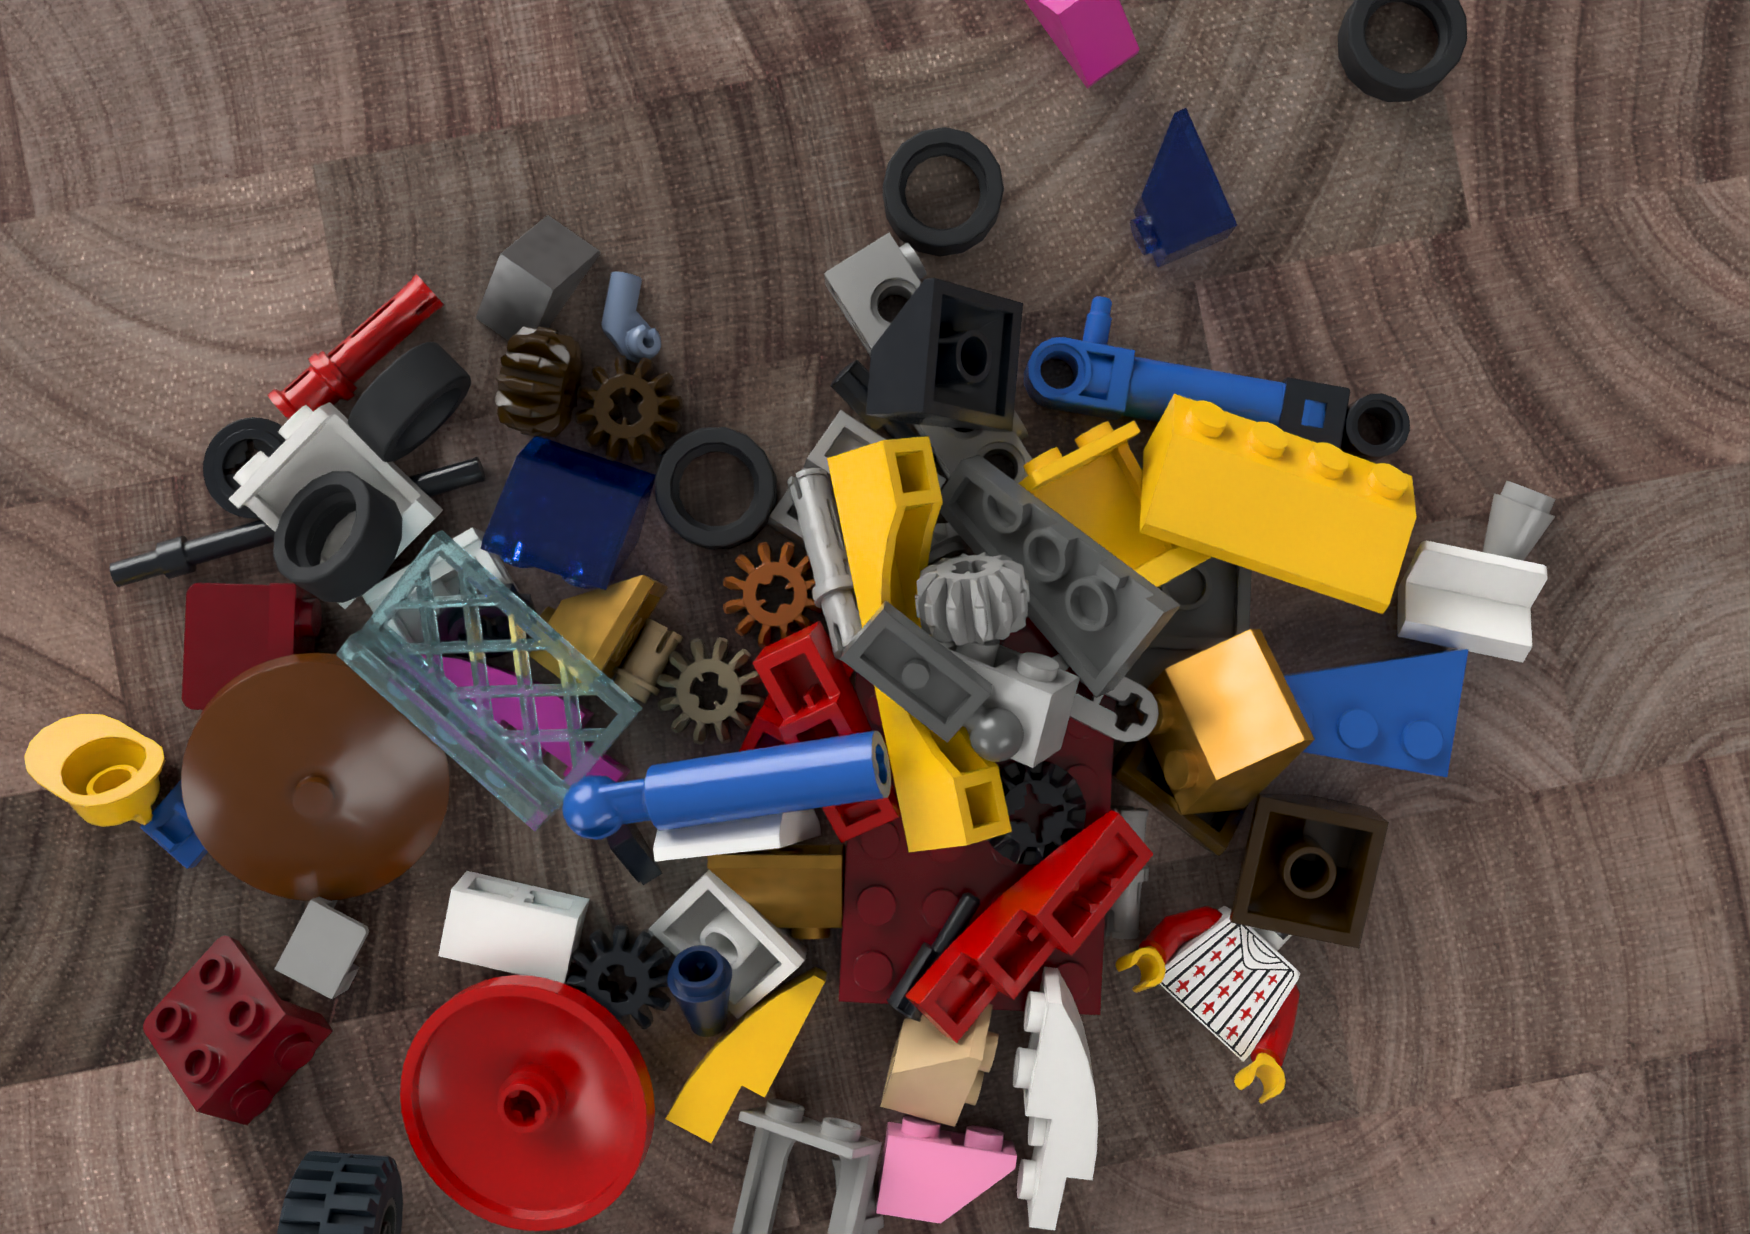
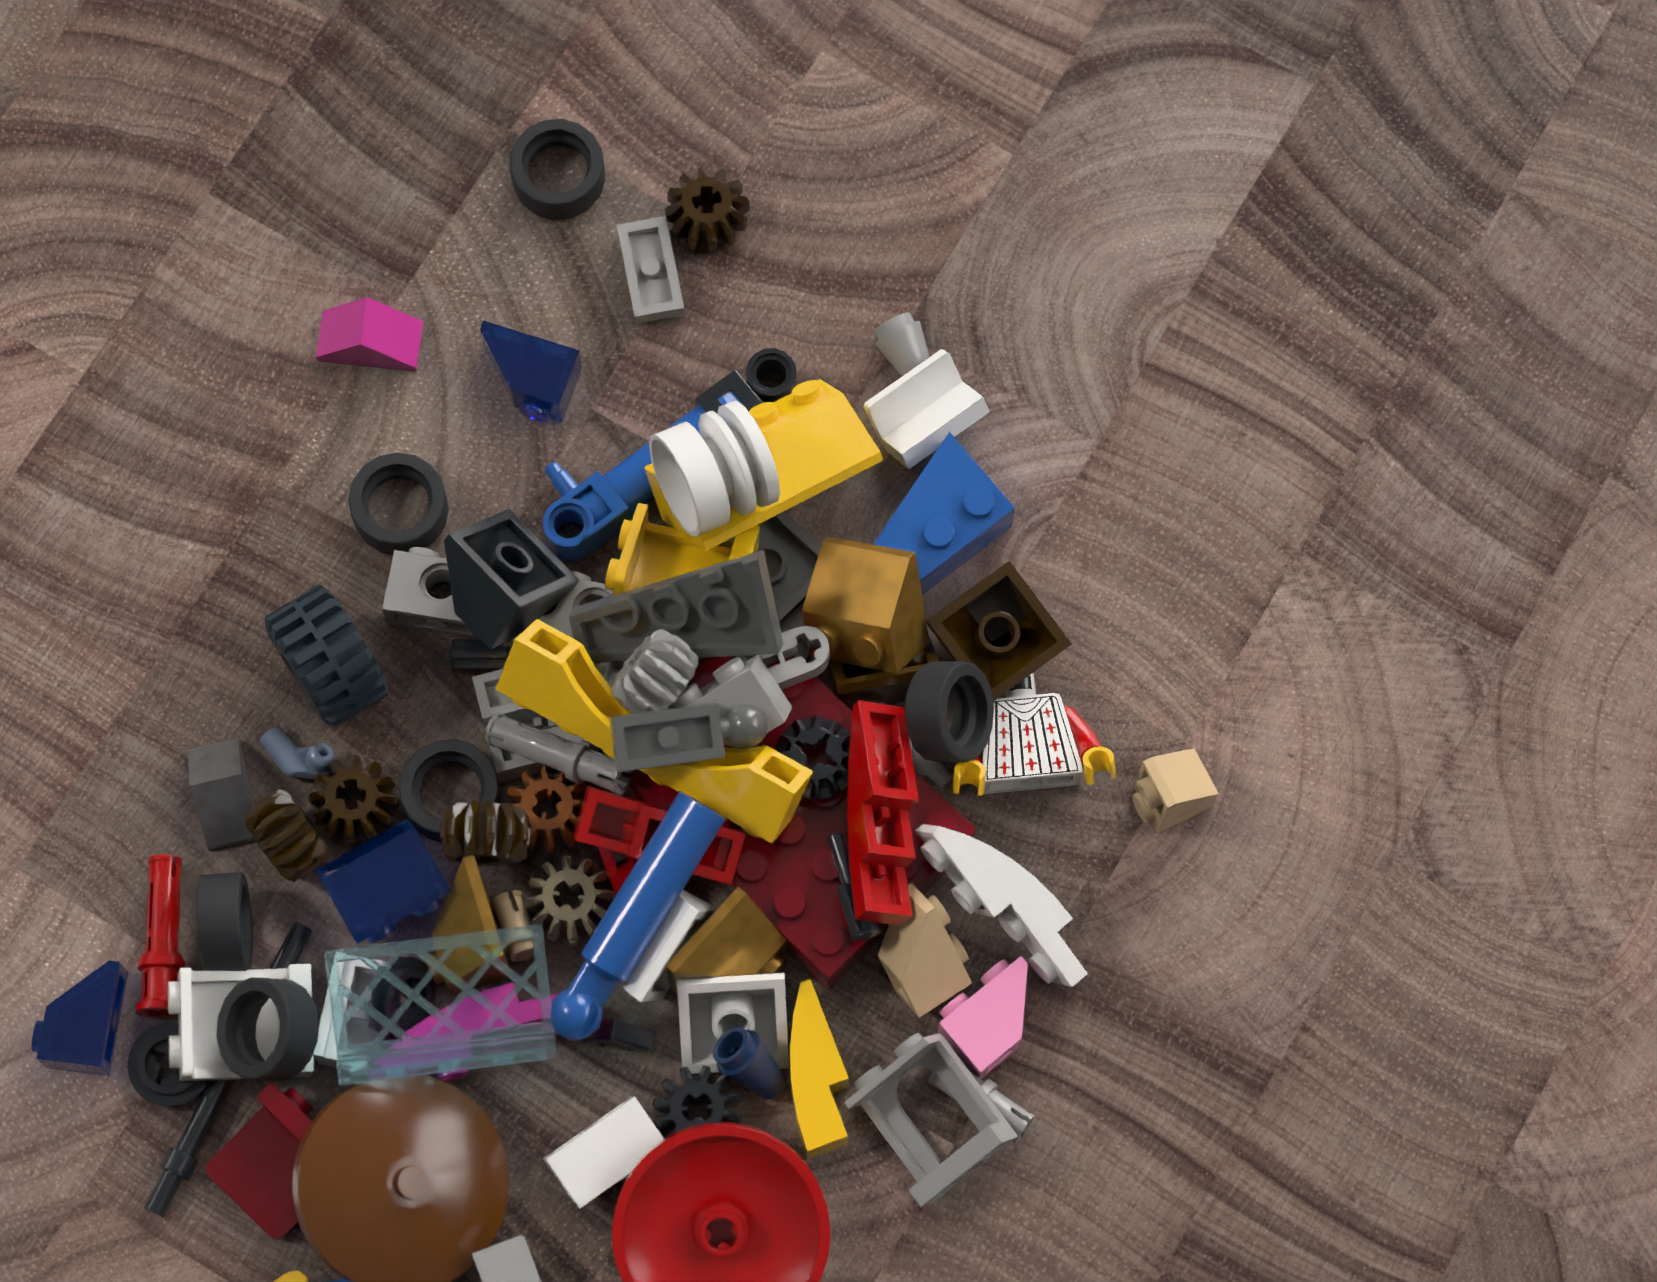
camera: 50 degrees left, 15 degrees down
none -> clear blue slope [32,960,129,1076]
none -> black wheel [264,584,388,728]
none -> dark brown gear [440,800,531,867]
none -> light grey plate [616,216,685,324]
none -> white wheel [649,401,780,537]
none -> dark brown gear [665,165,750,254]
none -> black tyre [905,661,994,762]
none -> tan slope [1132,748,1219,833]

